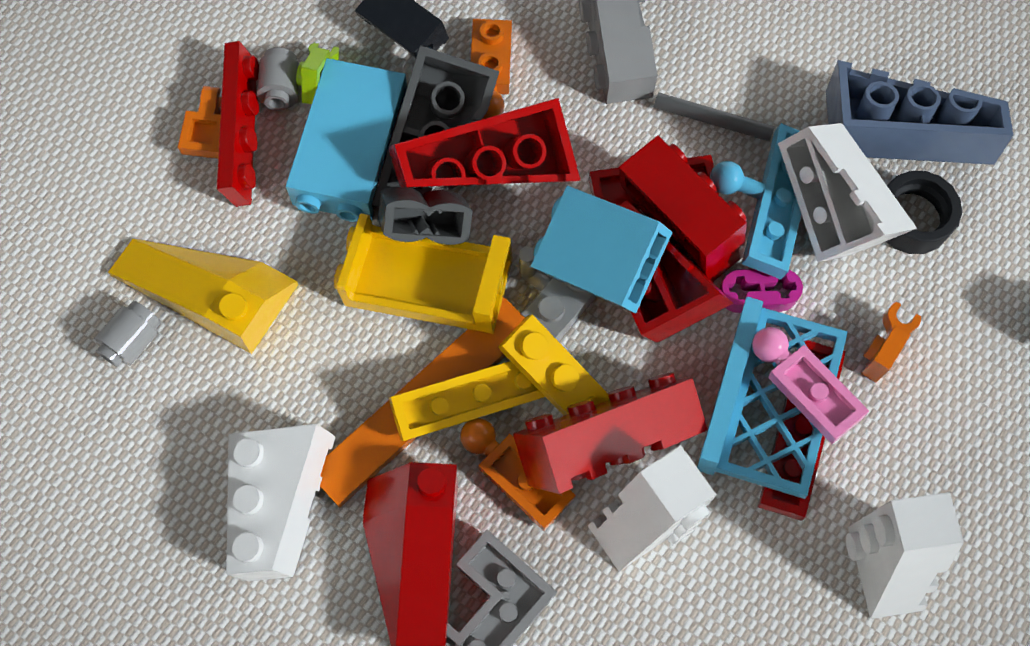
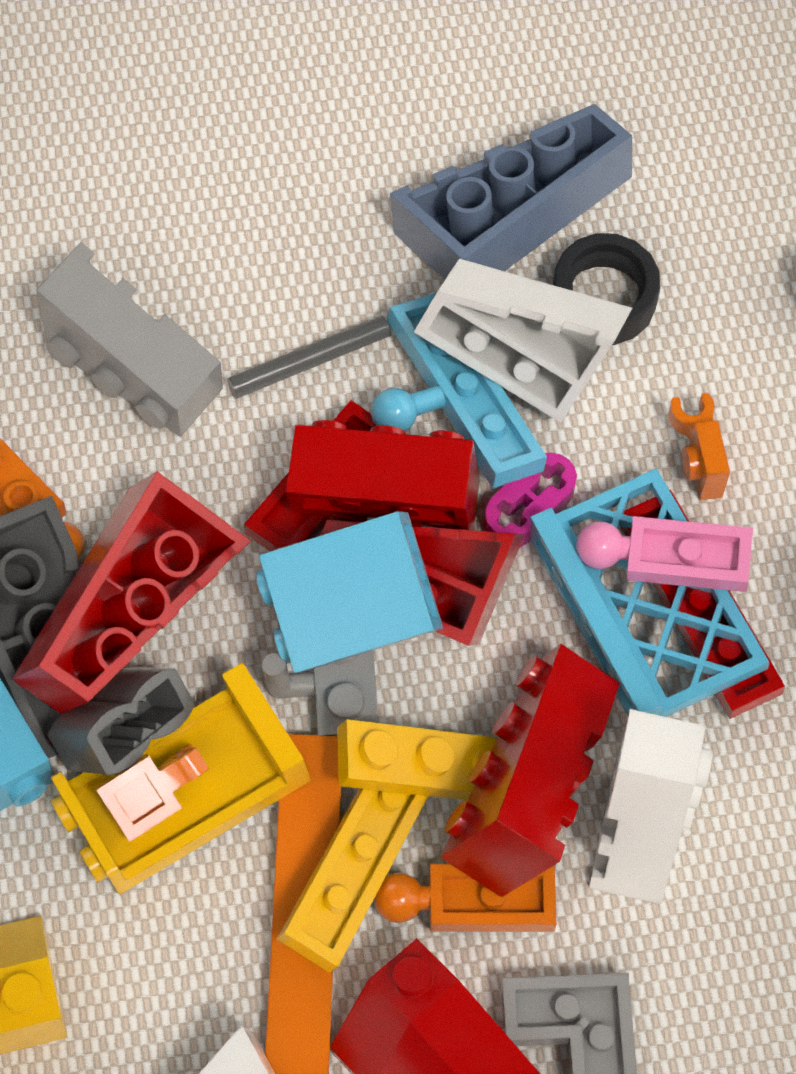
camera: 45 degrees left, 5 degrees down
none -> plate [94,744,209,842]

